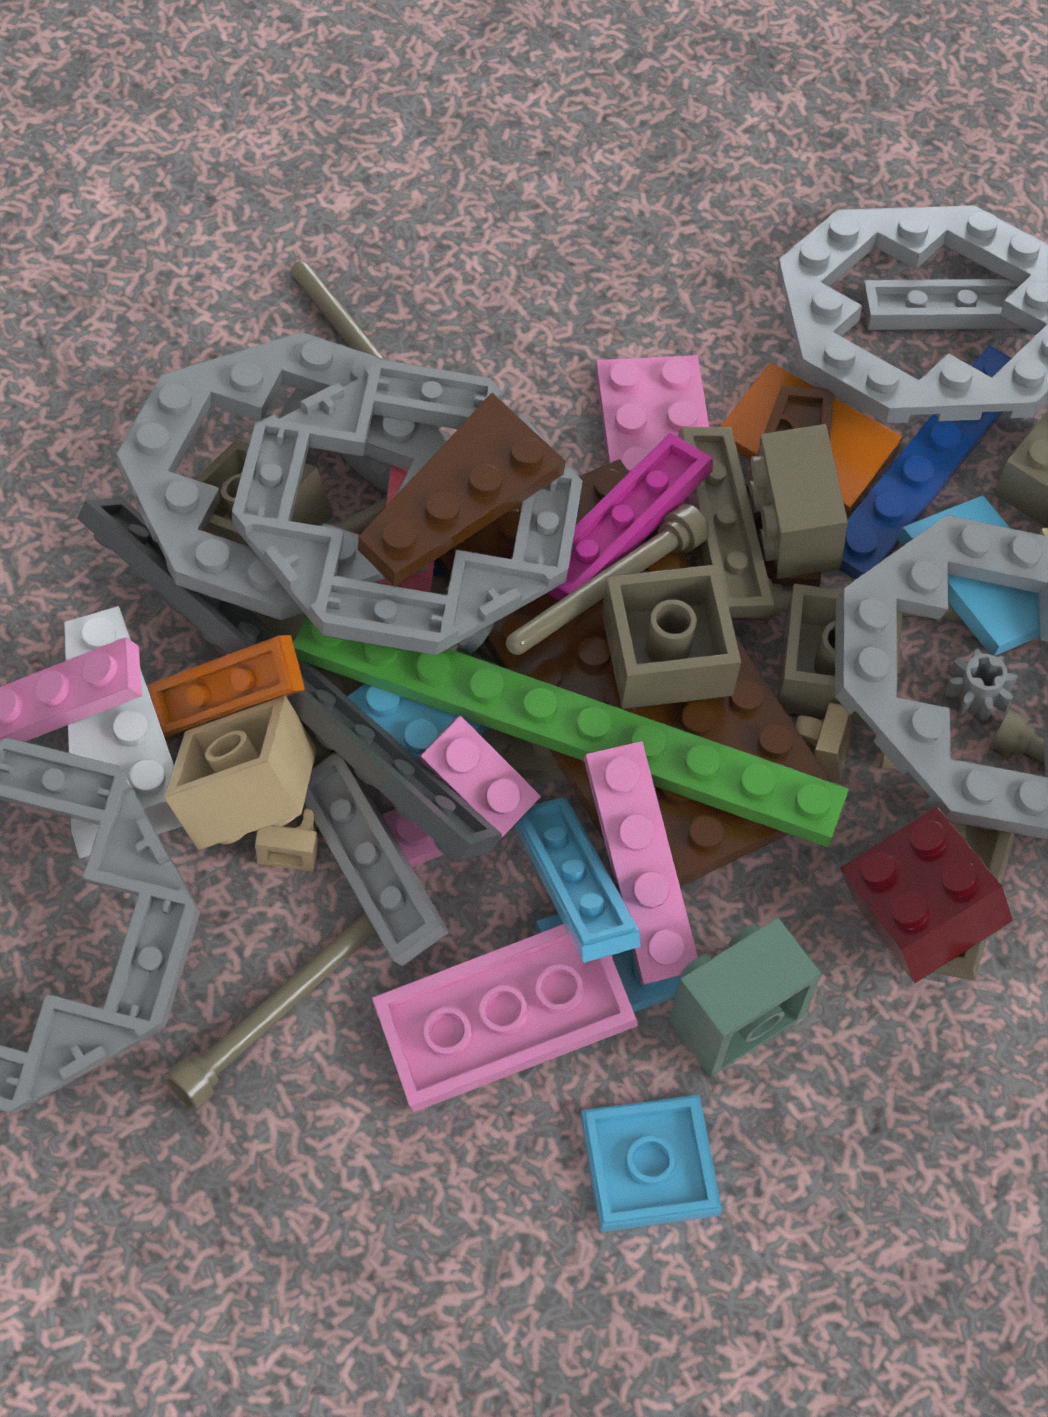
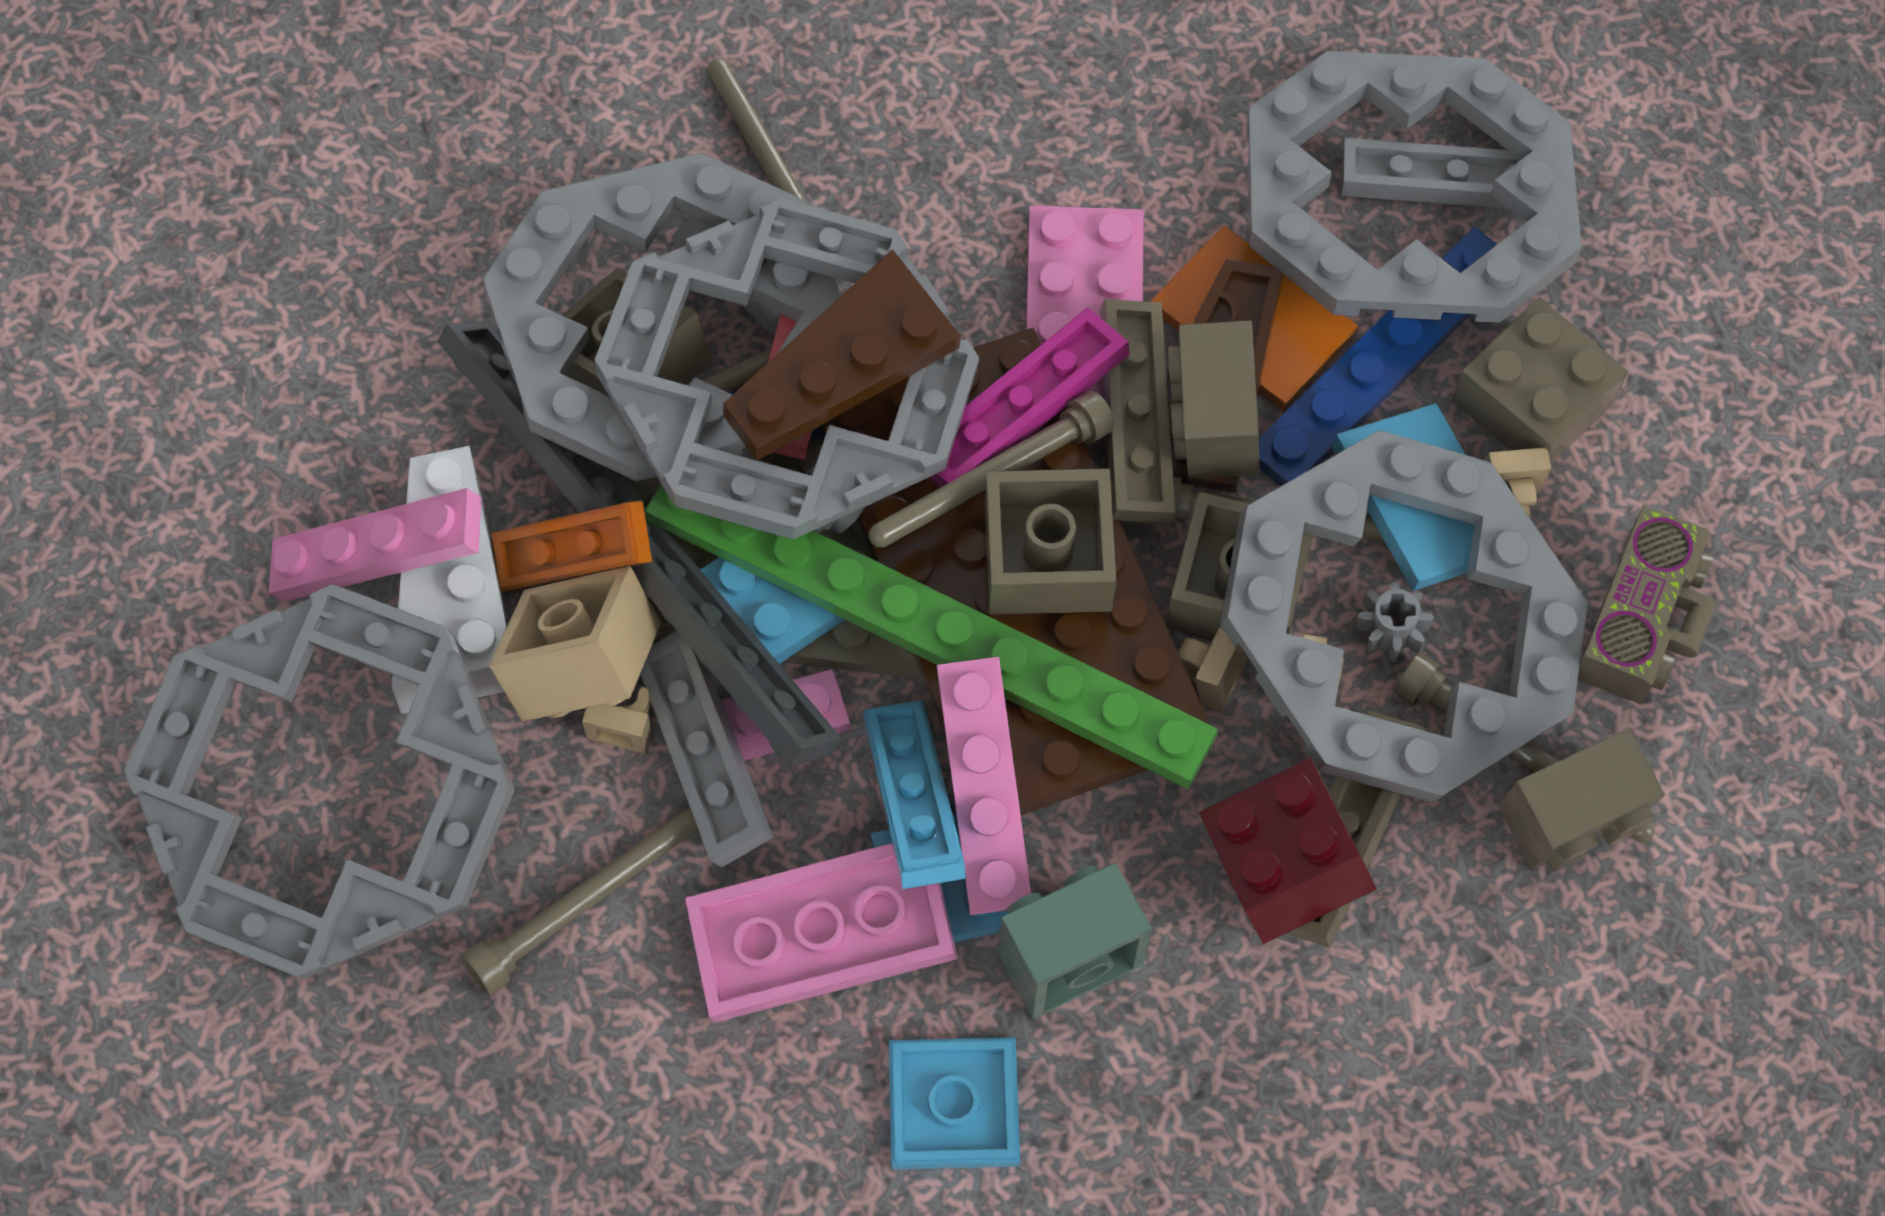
camera: 10 degrees right, 5 degrees up
bright pink plate [417,715,541,838] -> none

